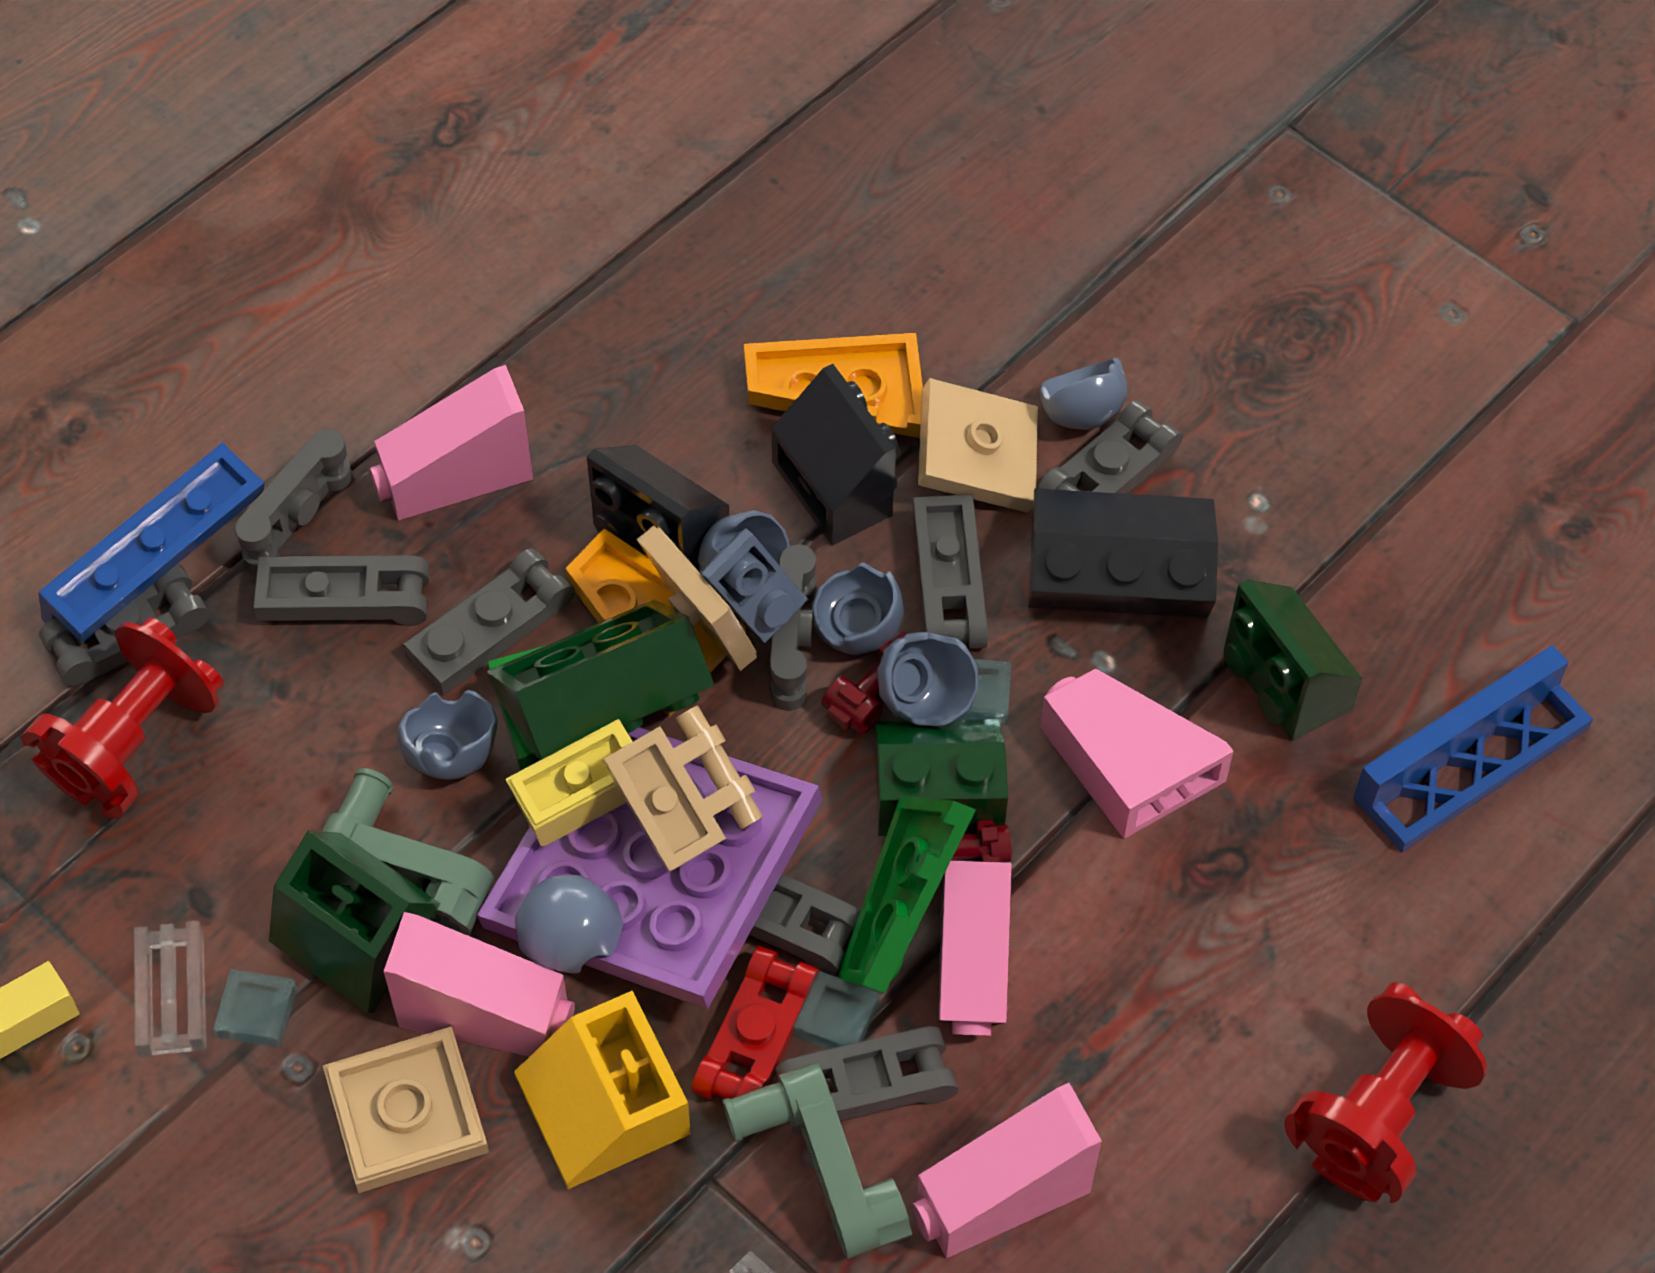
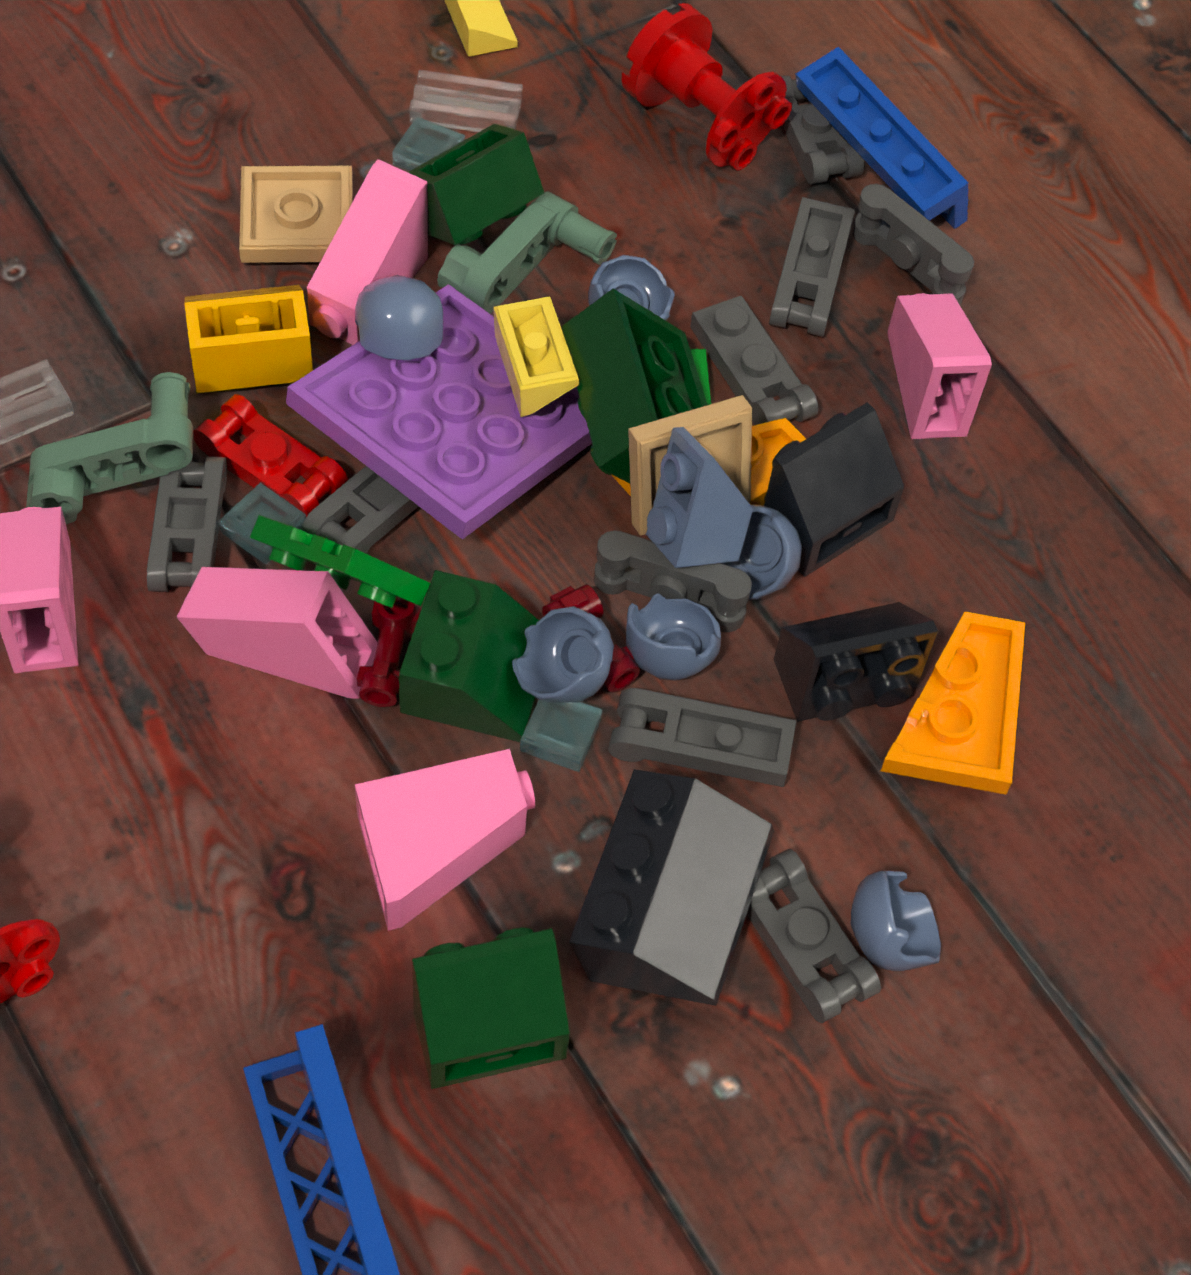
camera: 100 degrees right, 0 degrees up
tan plate [603,705,763,873] -> none
tan plate [918,378,1038,513] -> none

